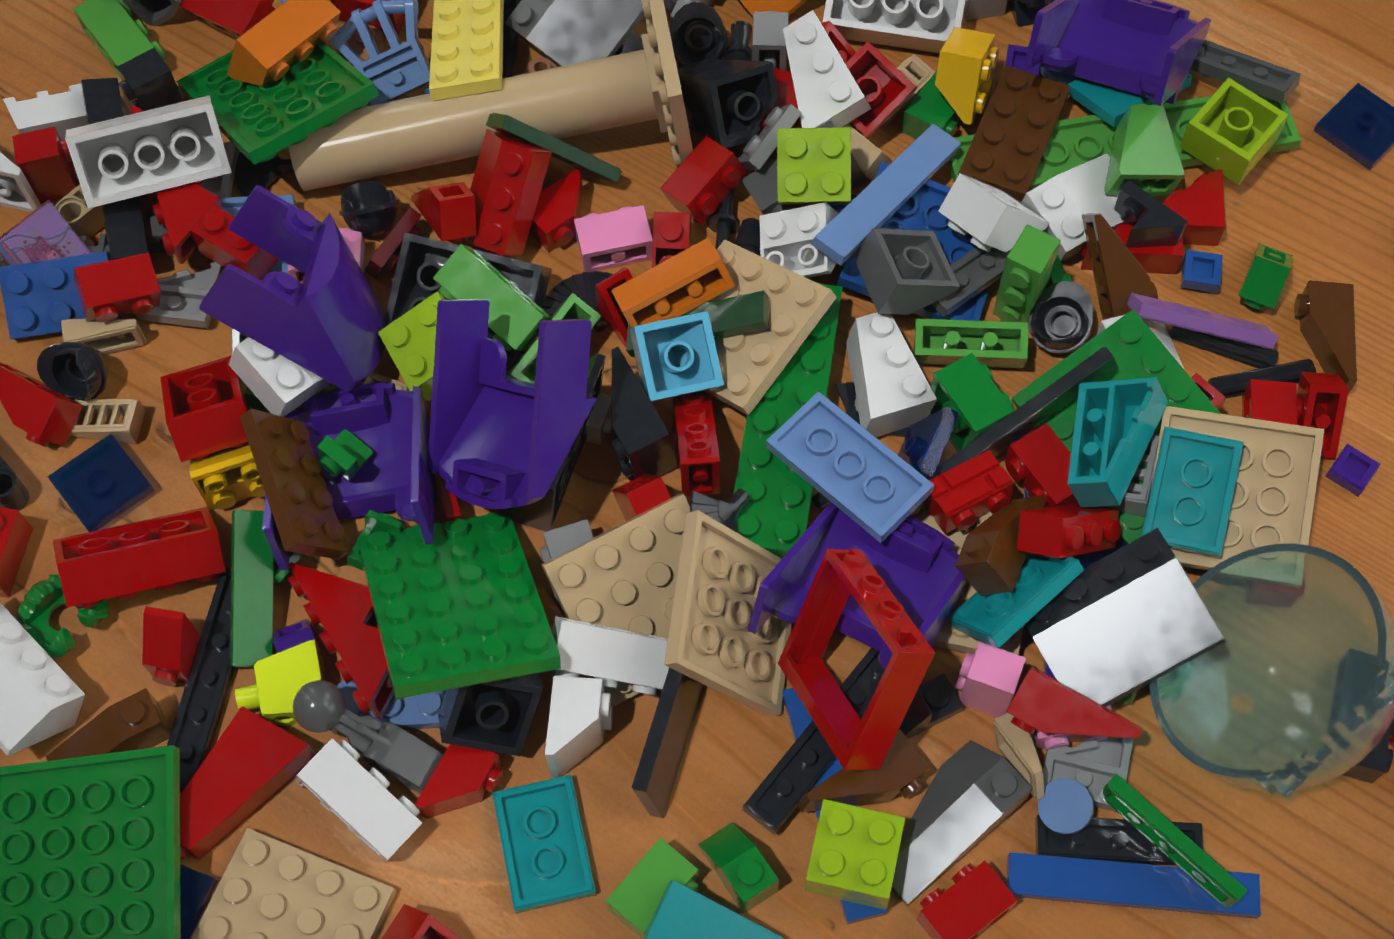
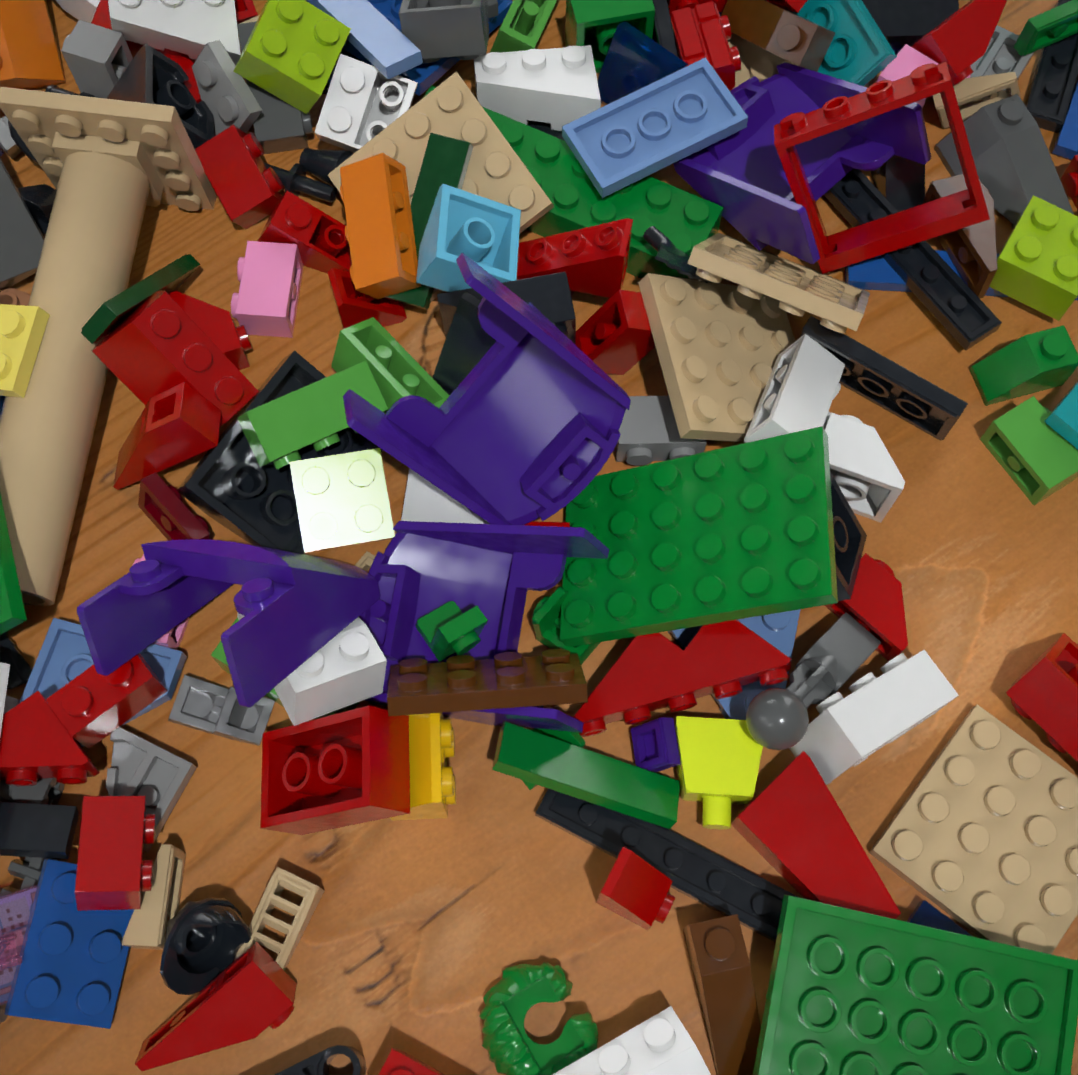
camera: 75 degrees left, 5 degrees up
clear blue plate [47,434,155,532] -> none
red slope [53,506,226,609] -> none
black piece [339,181,400,237] -> none
teal tile [492,775,596,914] -> none
black hand [542,271,613,332] -> none
medium blue piece [1038,778,1094,835] -> none

